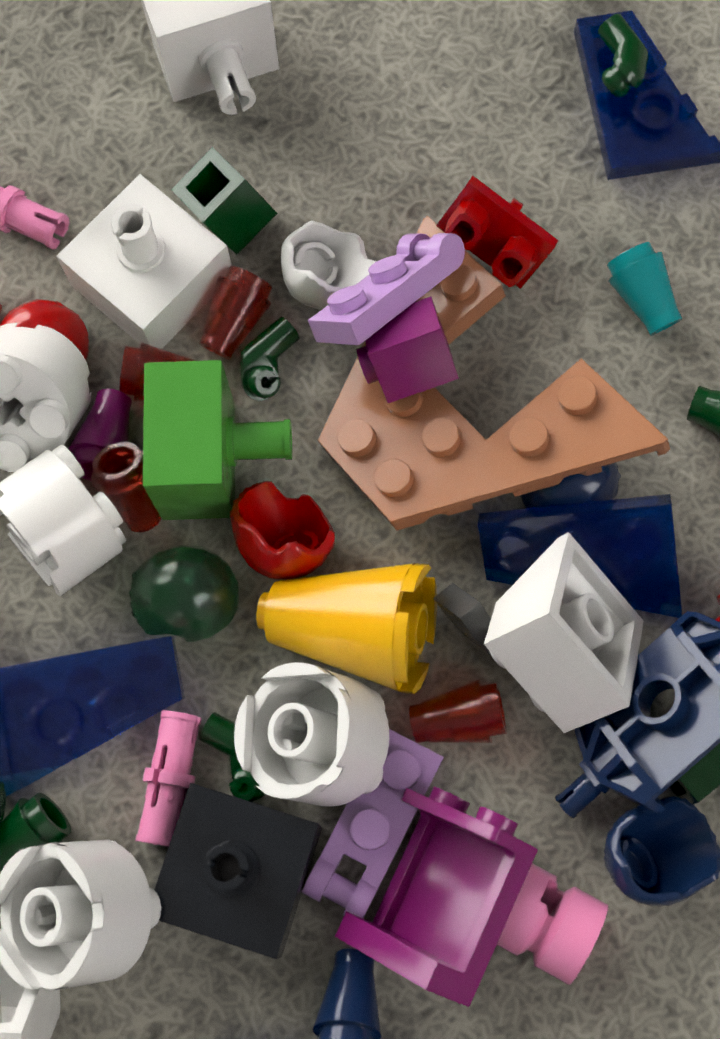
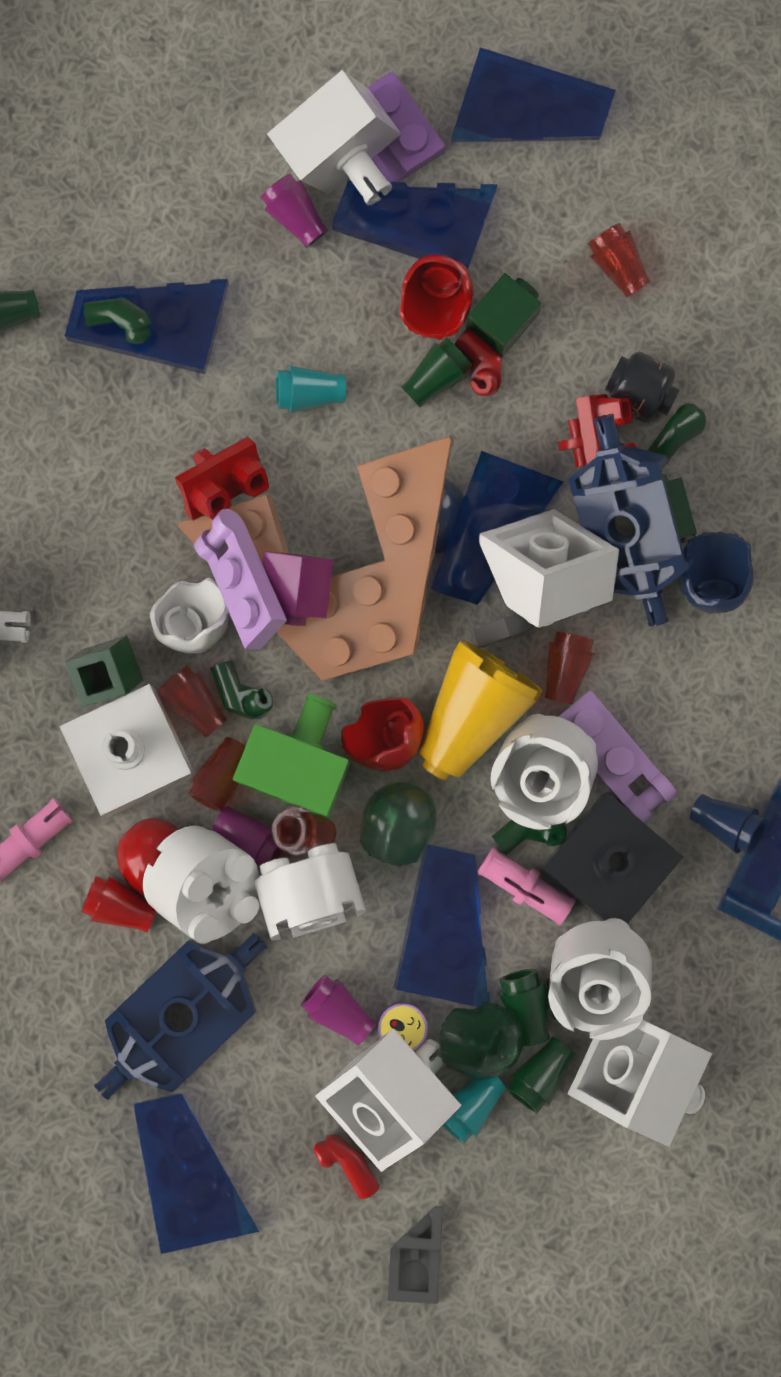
camera: 70 degrees left, 10 degrees up
magenta panel [335,786,538,1007] -> none
bright pink wheel [497,863,608,985] -> none

